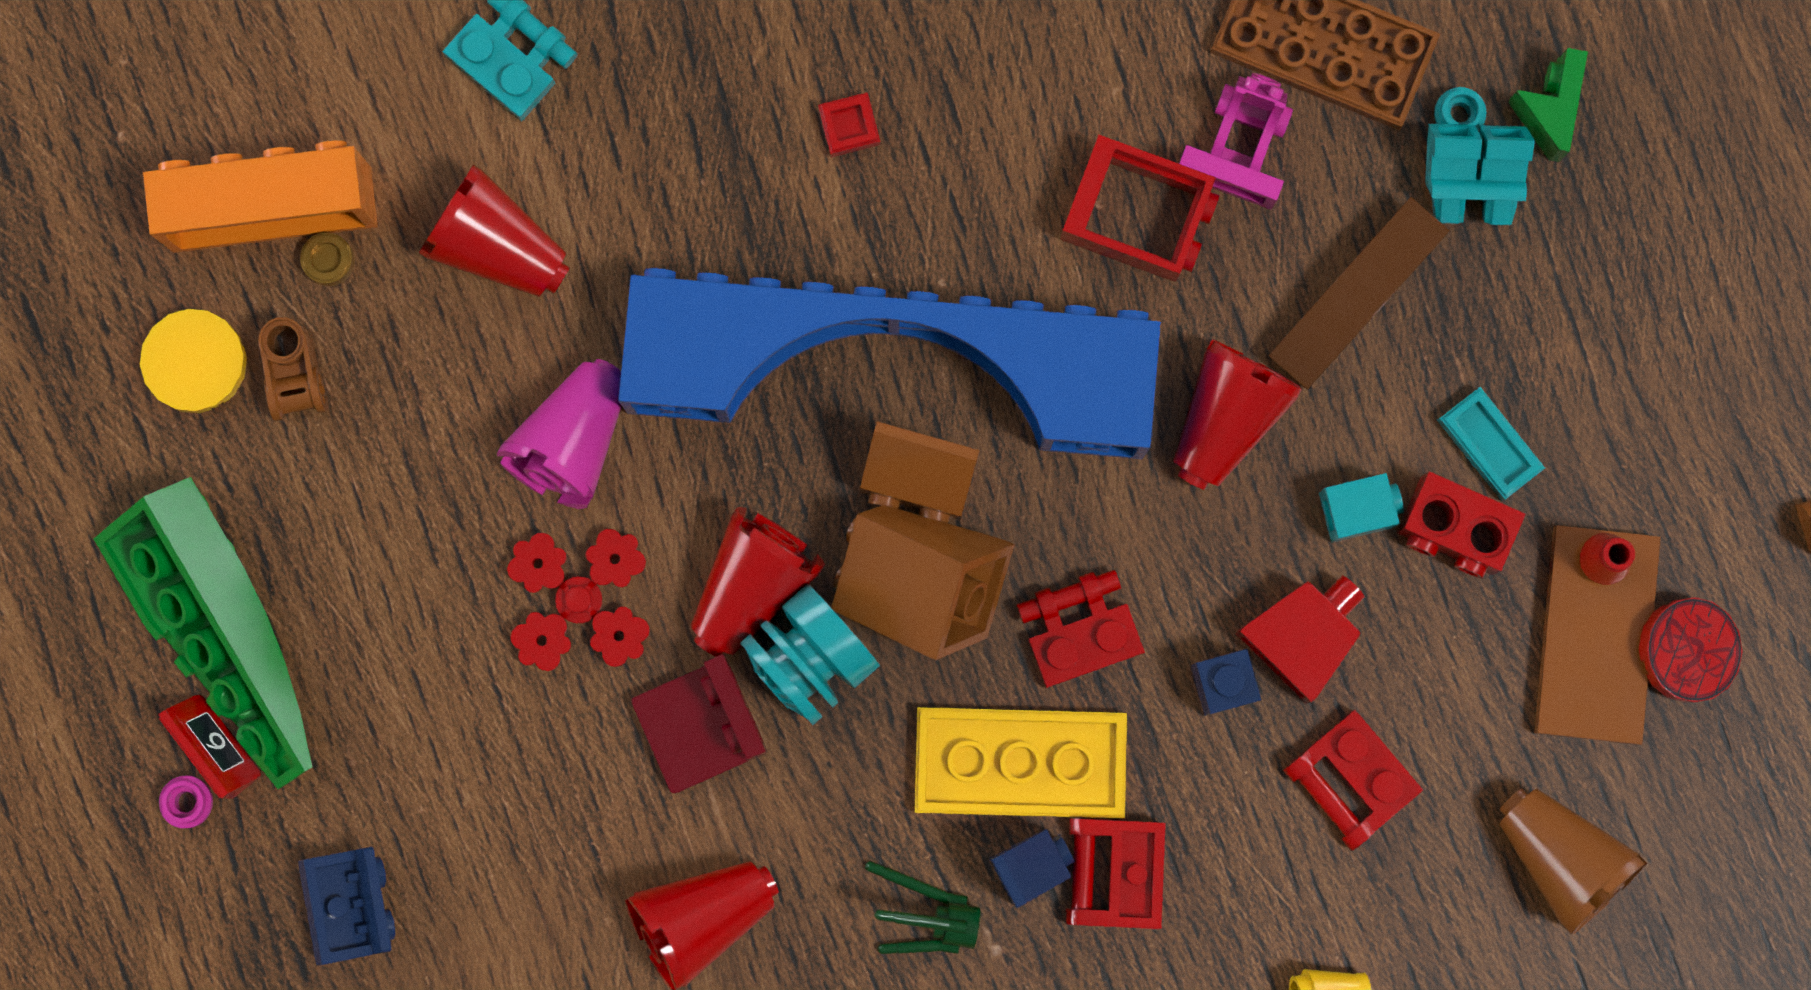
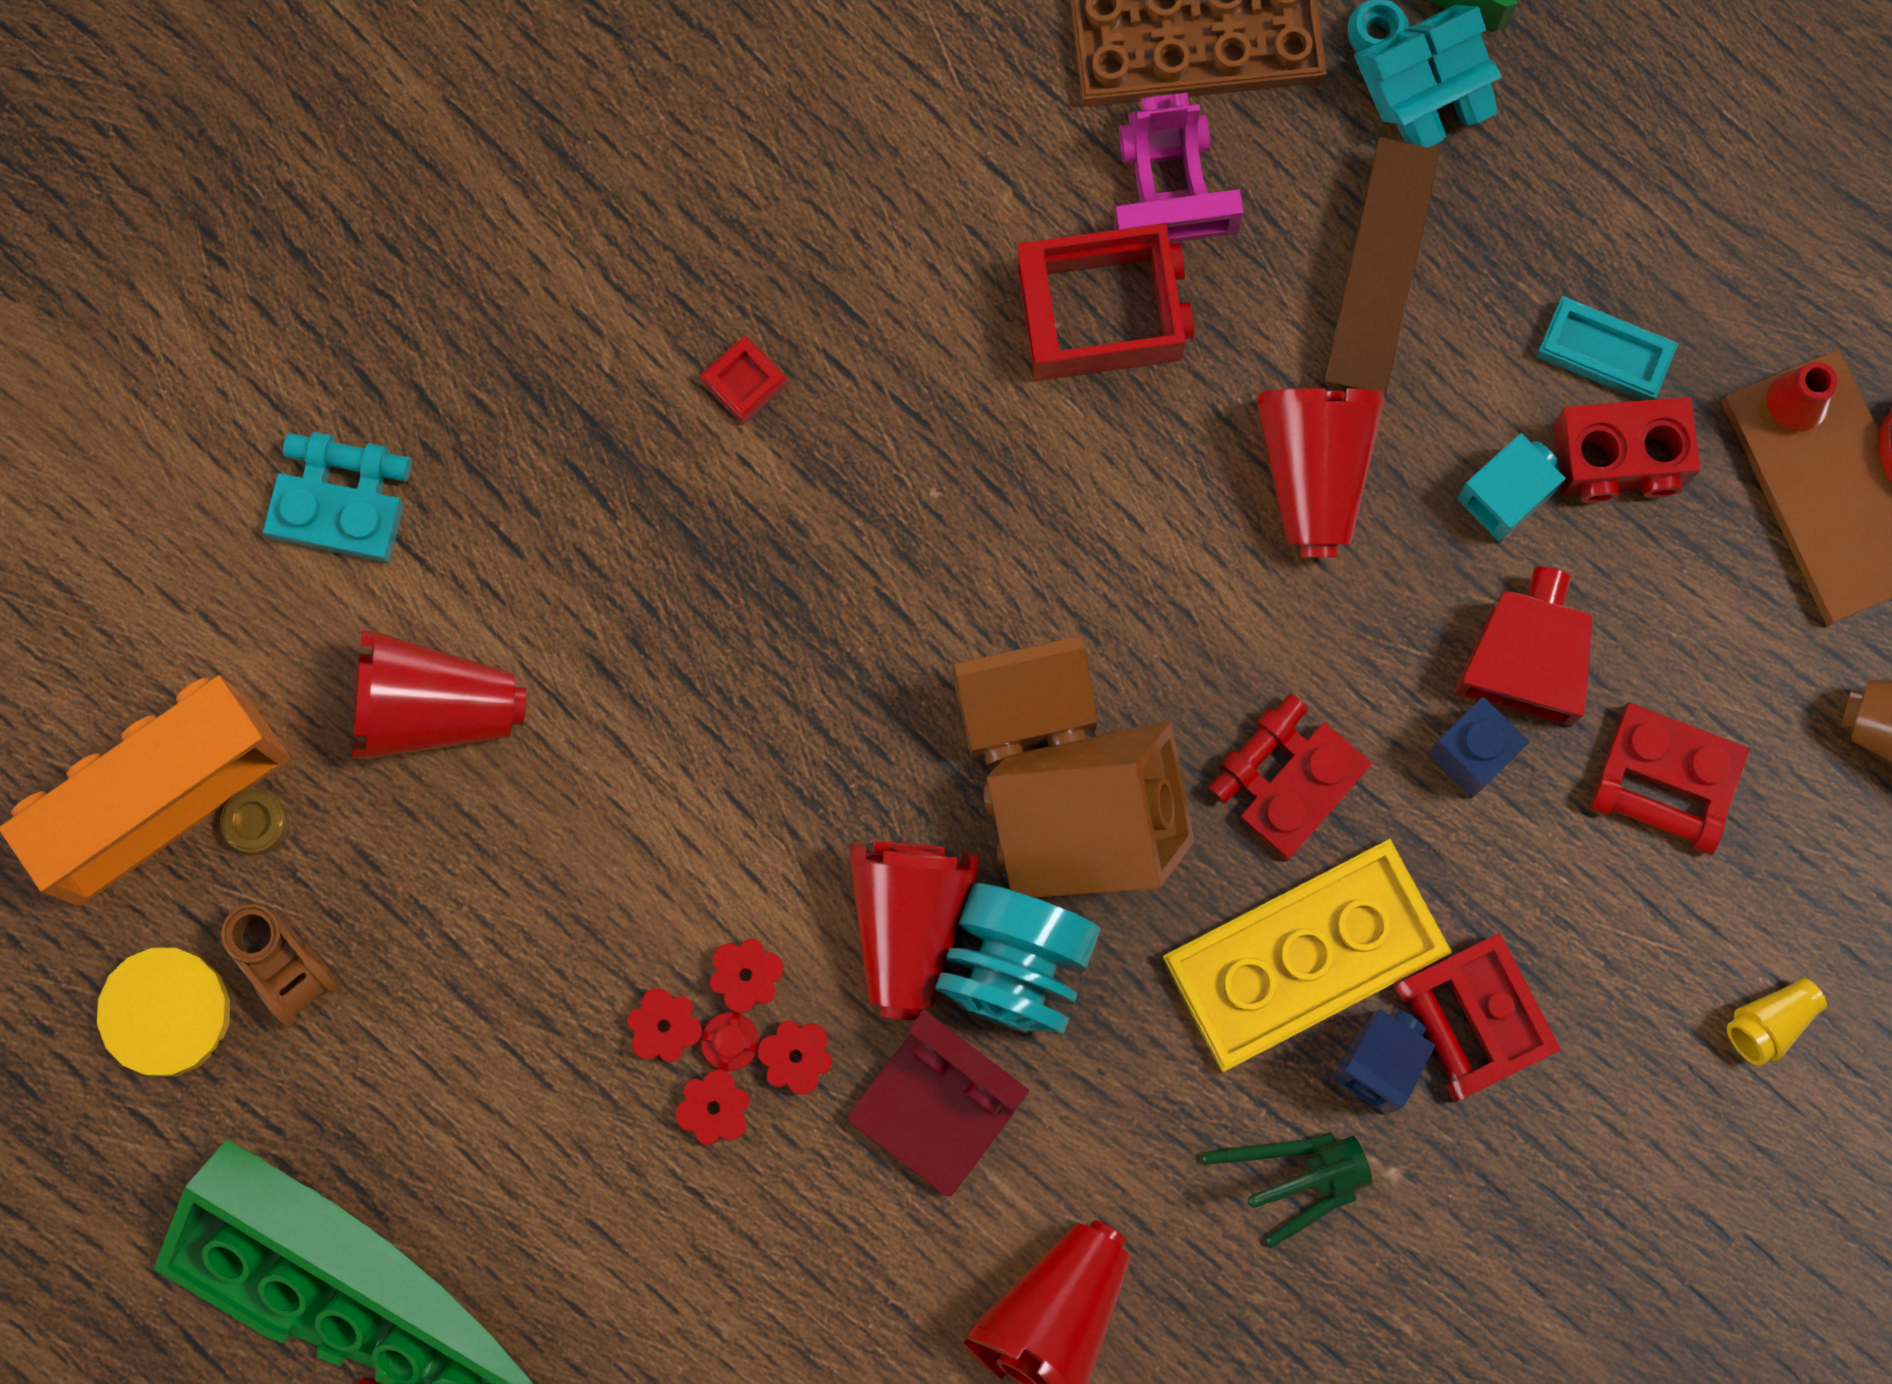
camera: 25 degrees left, 5 degrees down
dark pink cone [497,359,622,509] -> none
blue arch [619,268,1161,459] -> none

